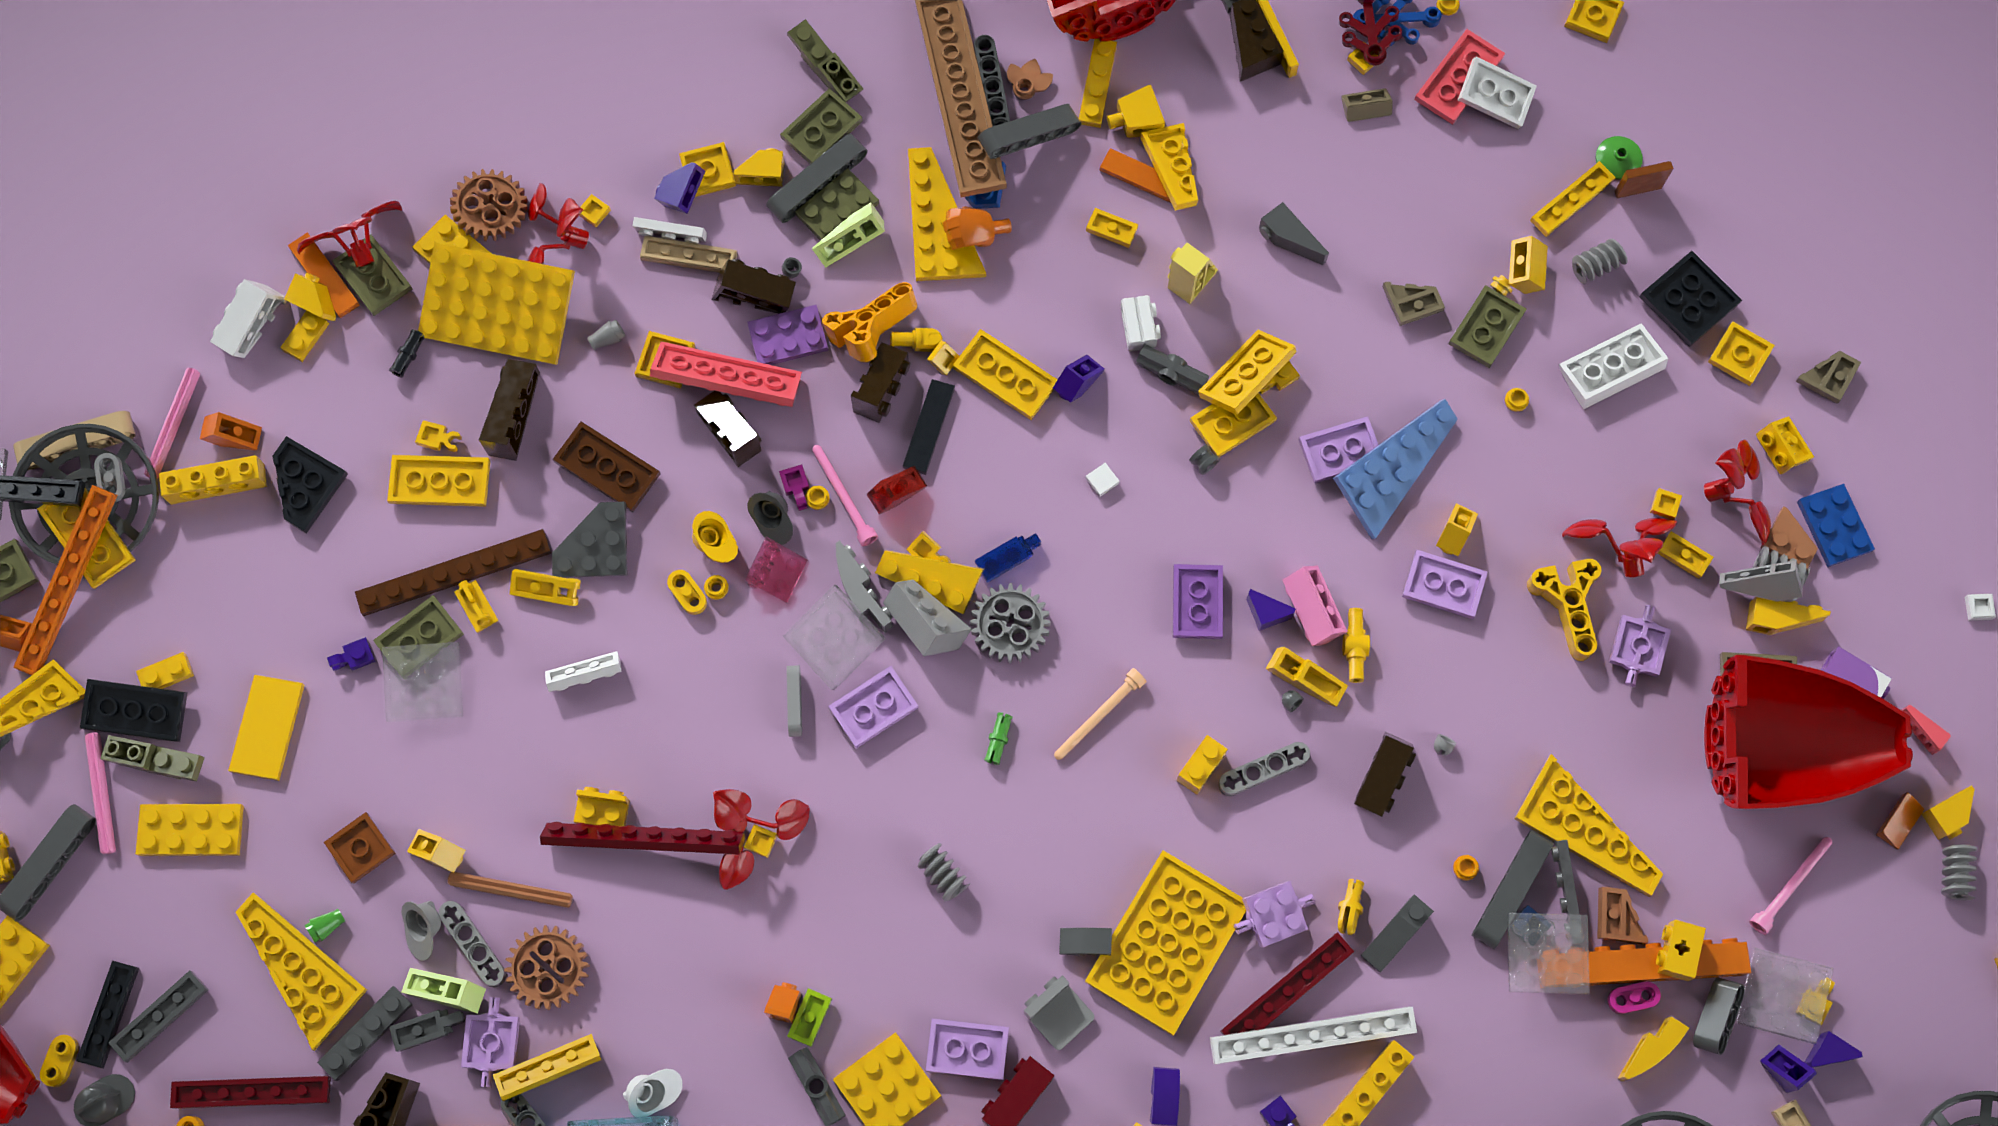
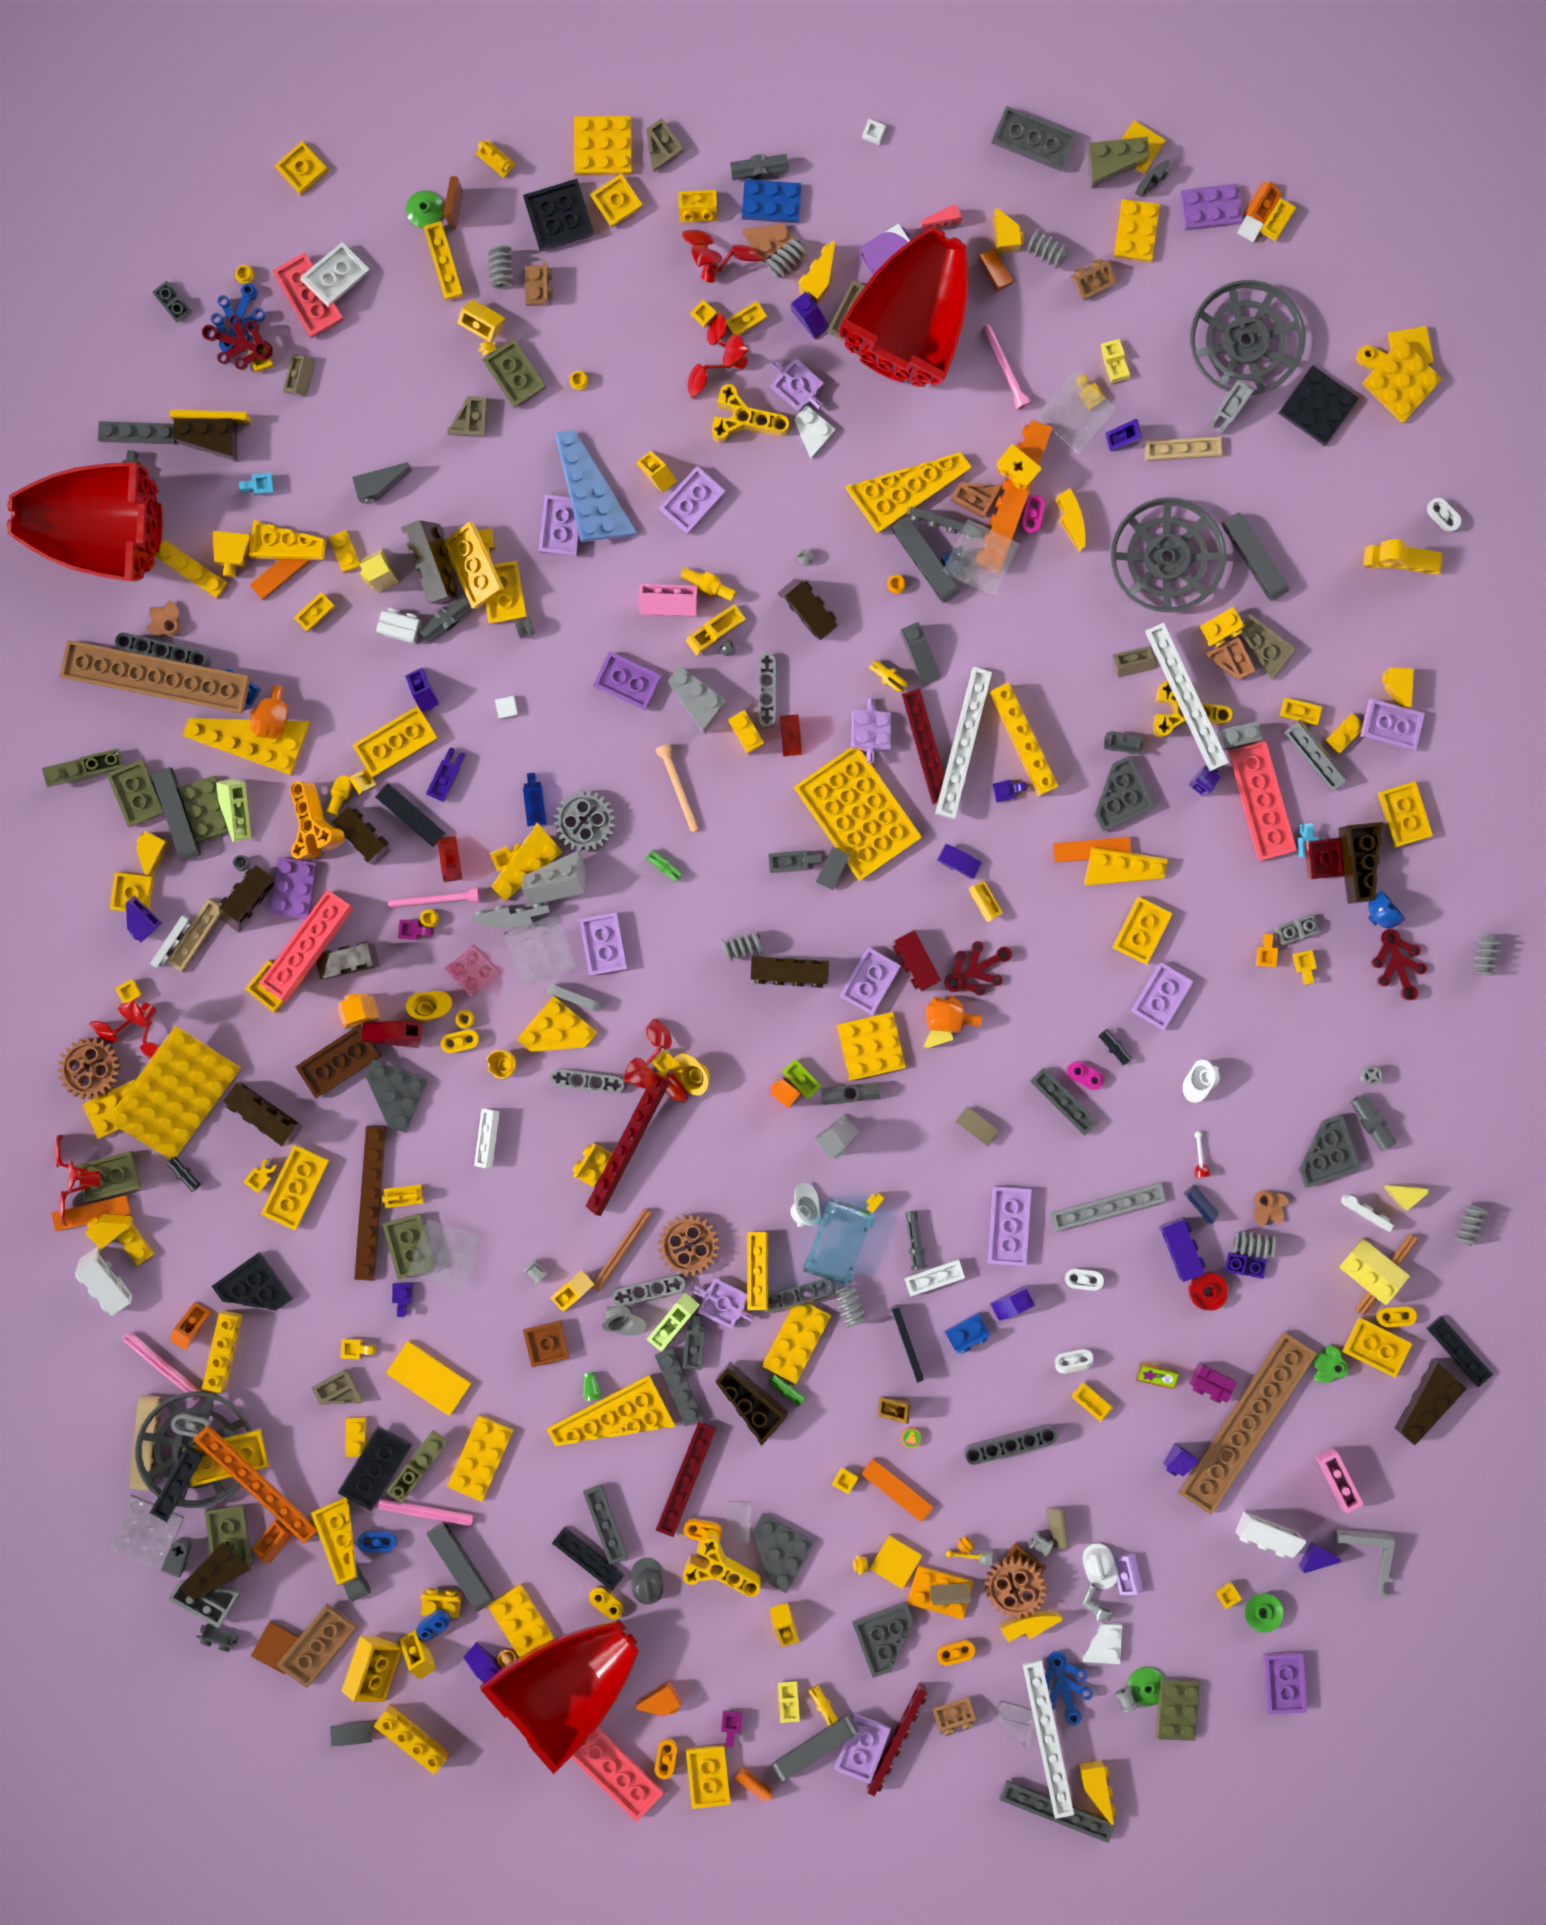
camera: 60 degrees left, 15 degrees up
yellow plate [509,569,581,606] -> none
light grey cone [588,320,625,350] -> none
dark grey piece [747,491,793,545] -> none
dark grey beam [978,104,1081,159] -> none
light grey bracket [1024,975,1094,1050] -> none
dark purple slope [1246,589,1296,631] -> none
white slope [1559,323,1668,409] -> none
dark grey beam [1693,977,1745,1055] -> none
light grey slope [1719,560,1803,602] -> none
dark purple slope [1805,1031,1863,1068] -> none
none -> medium azure plate [239,473,274,496]
none -> dark tan wing [311,1368,364,1405]
none -> yellow plate [329,530,361,573]
none -> light orange wedge [337,993,380,1029]
none -> yellow plate [340,1338,376,1360]
none -> blue plate [357,1531,397,1553]
none -> dark red slope [361,1020,423,1048]
none -> wedge [401,520,458,605]
none -> dark purple hinge [426,747,466,803]
none -> yellow hinge [475,139,516,179]
none -> yellow hair [486,1049,517,1079]
none -> yellow plate [516,996,598,1052]
none -> light grey bush [523,1259,548,1284]
none -> medium nougat bracket [525,262,552,306]
none -> light grey beam [550,1069,625,1094]
none -> yellow plate [574,116,632,176]
none -> light grey wedge [668,666,726,733]
none -> yellow piece [671,1053,710,1096]
none -> dark grey piece [730,154,789,180]
none -> dark brown wedge [750,956,829,988]
none -> dark grey hinge [768,850,822,873]
none -> clear red slope [779,714,802,757]
none -> dark purple slope [791,292,829,339]
none -> white wing [794,405,835,459]
none -> light grey wedge [815,1114,859,1159]
none -> medium nougat bracket [1070,258,1117,300]
none -> light yellow slope [1101,339,1130,384]

